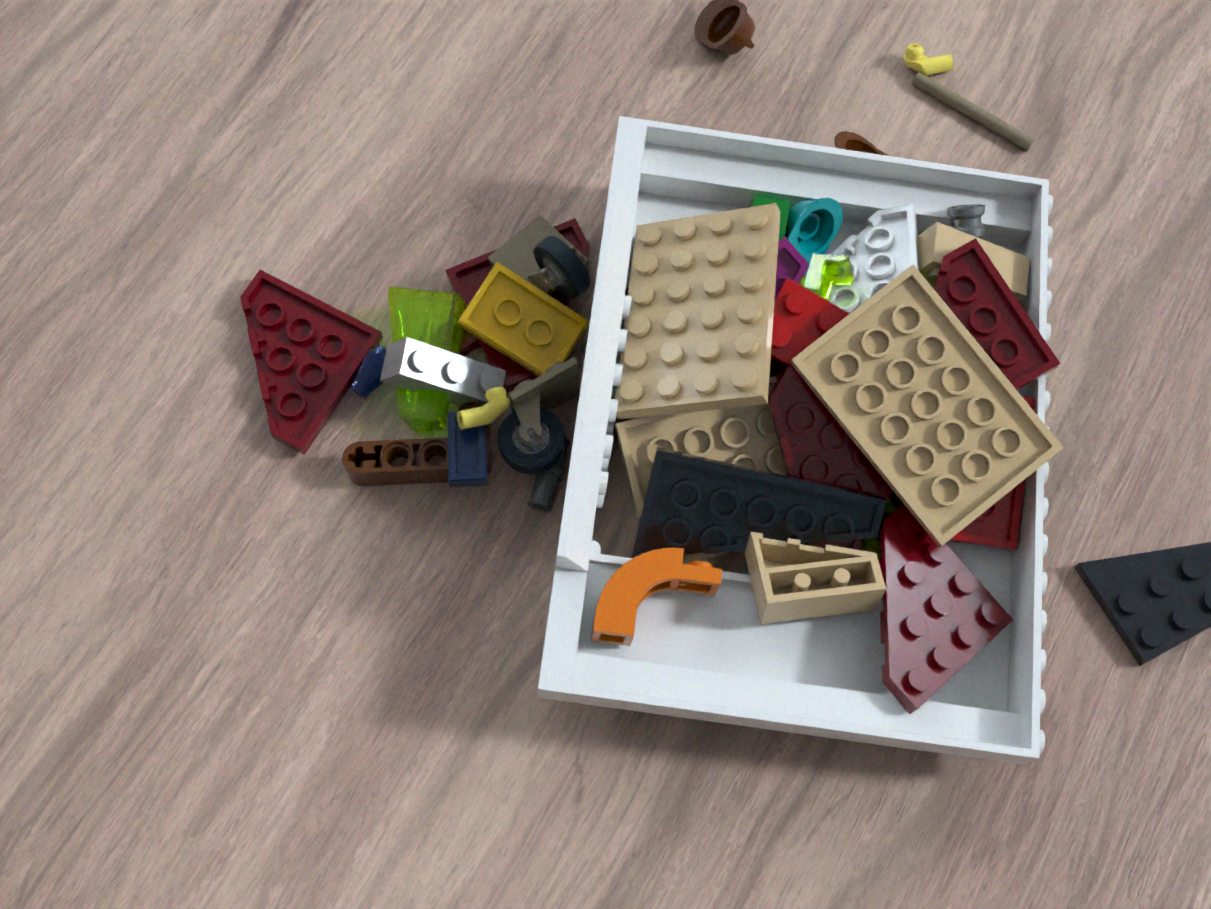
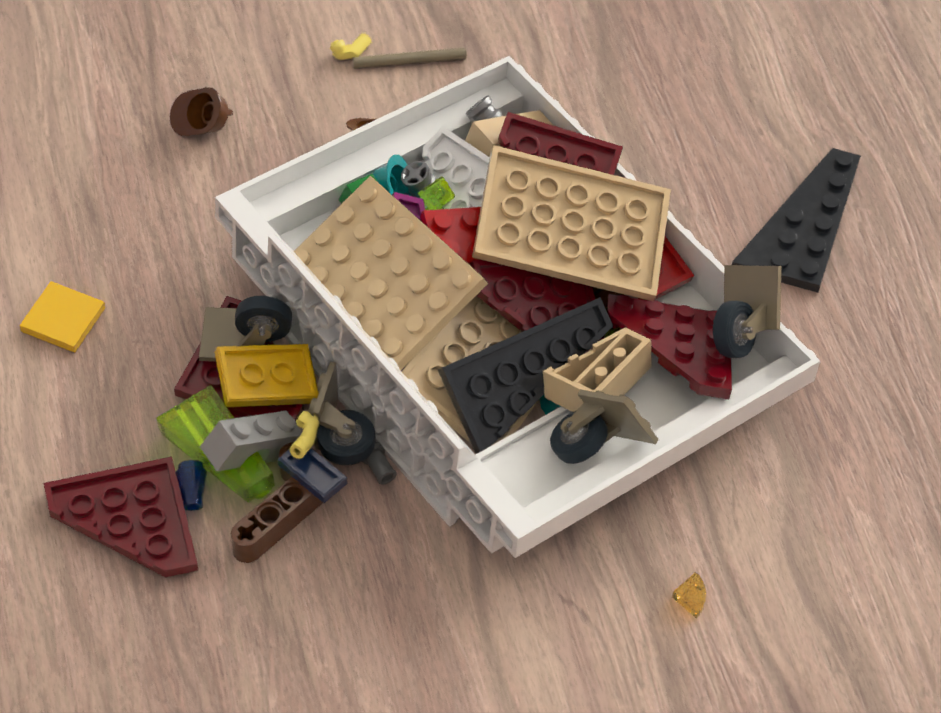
camera: 45 degrees left, 15 degrees down
orange arch [591,548,722,646] -> none
none -> yellow tile [19,281,105,353]
none -> flat silver wheel [401,161,438,199]
none -> dark tan plate [550,390,659,464]
none -> clear yellow tile [672,572,706,618]
none -> dark tan plate [713,265,781,358]

